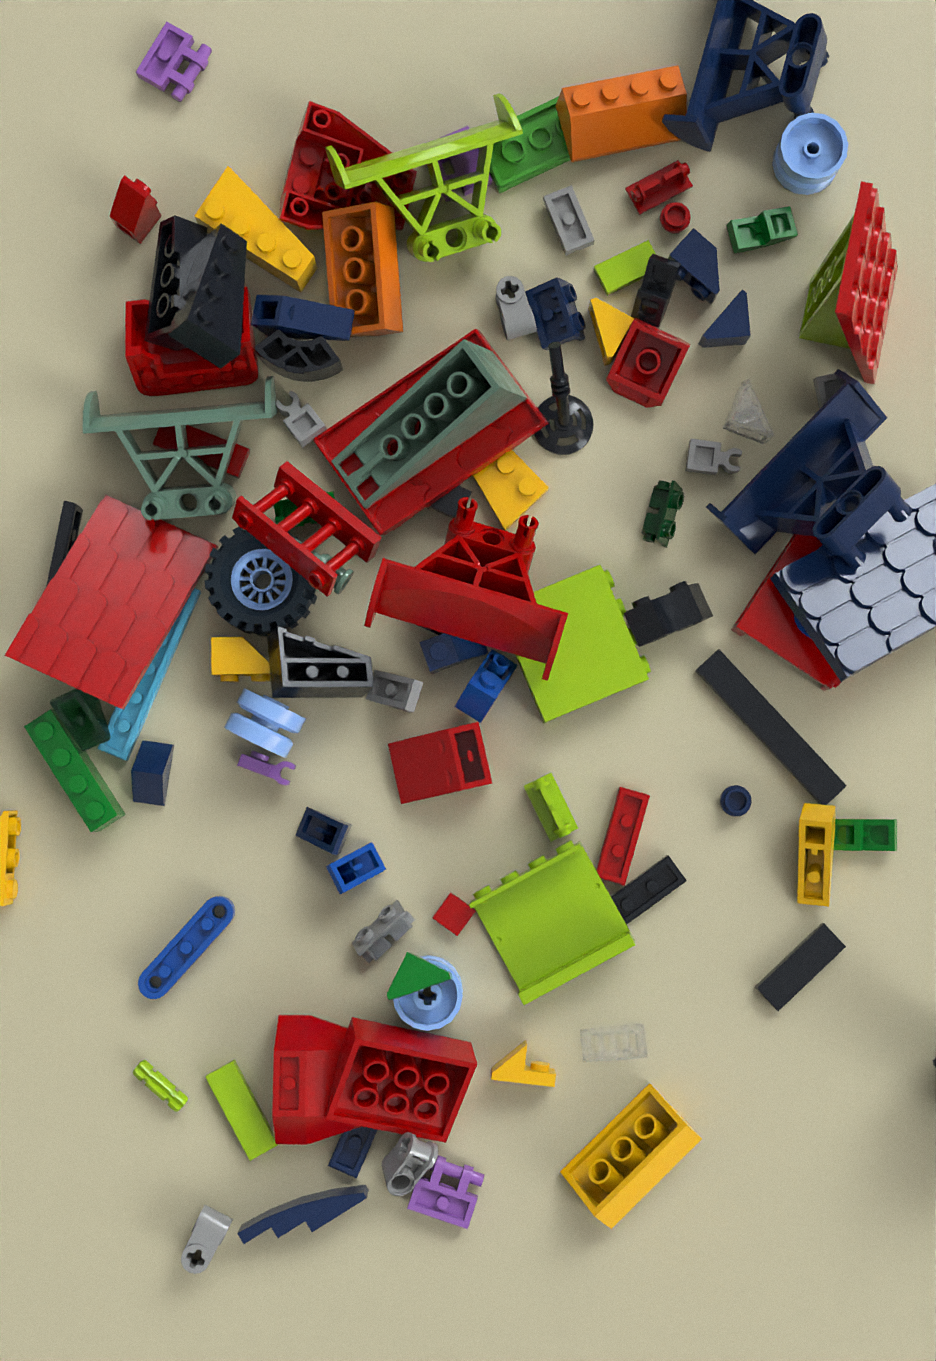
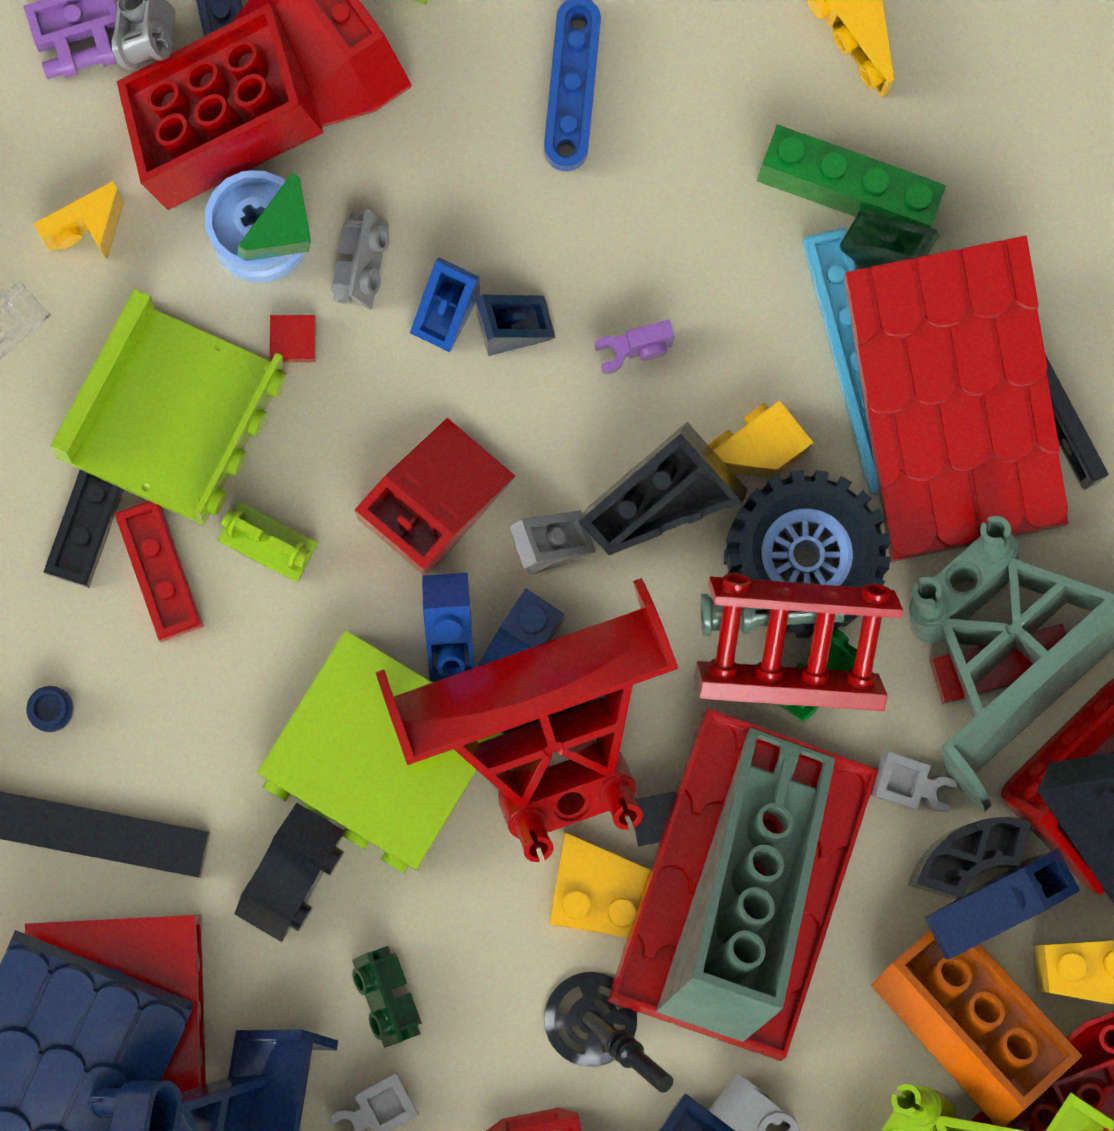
camera: 135 degrees right, 5 degrees down
dark blue slope [131,740,174,806] -> none
light blue wheel [224,688,306,758] -> none

